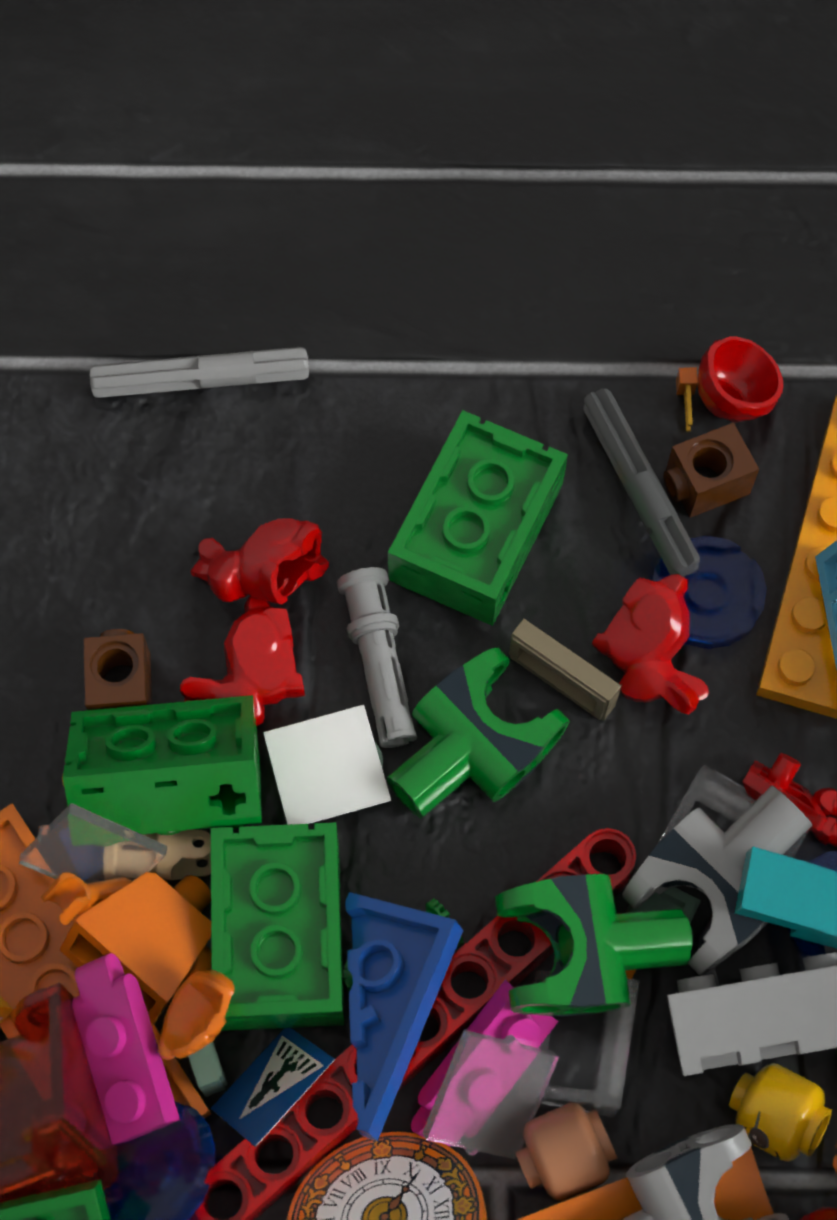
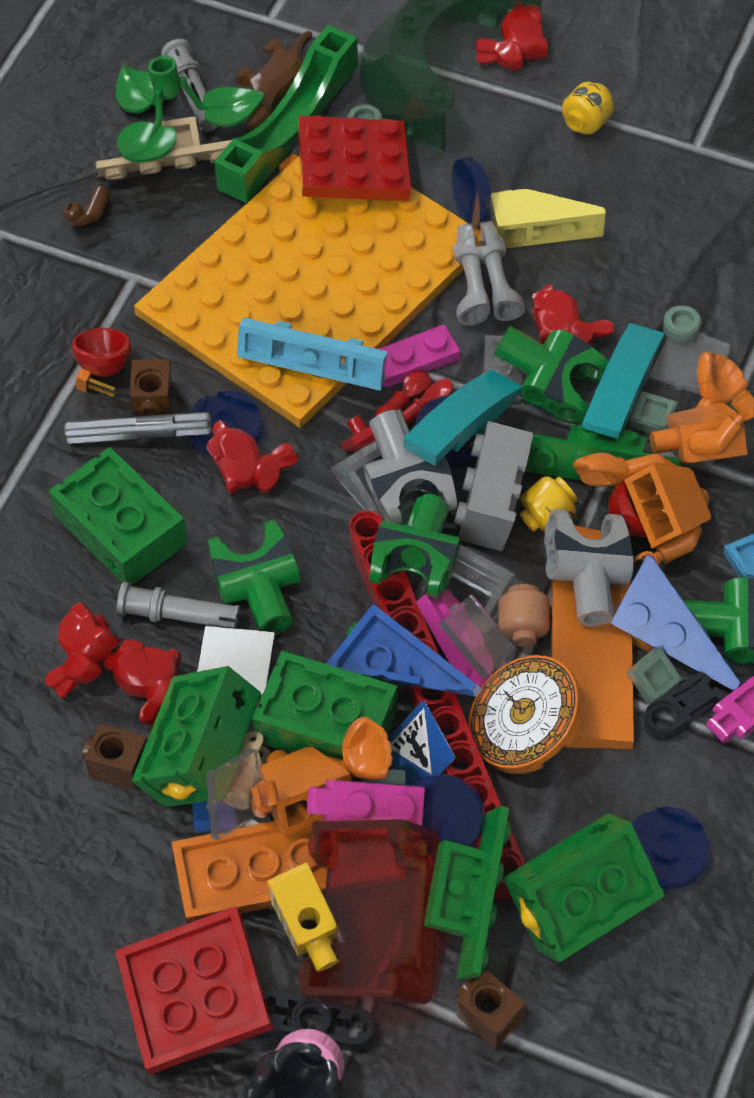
camera: 65 degrees left, 10 degrees down
dark tan tile [509,619,621,721] -> none

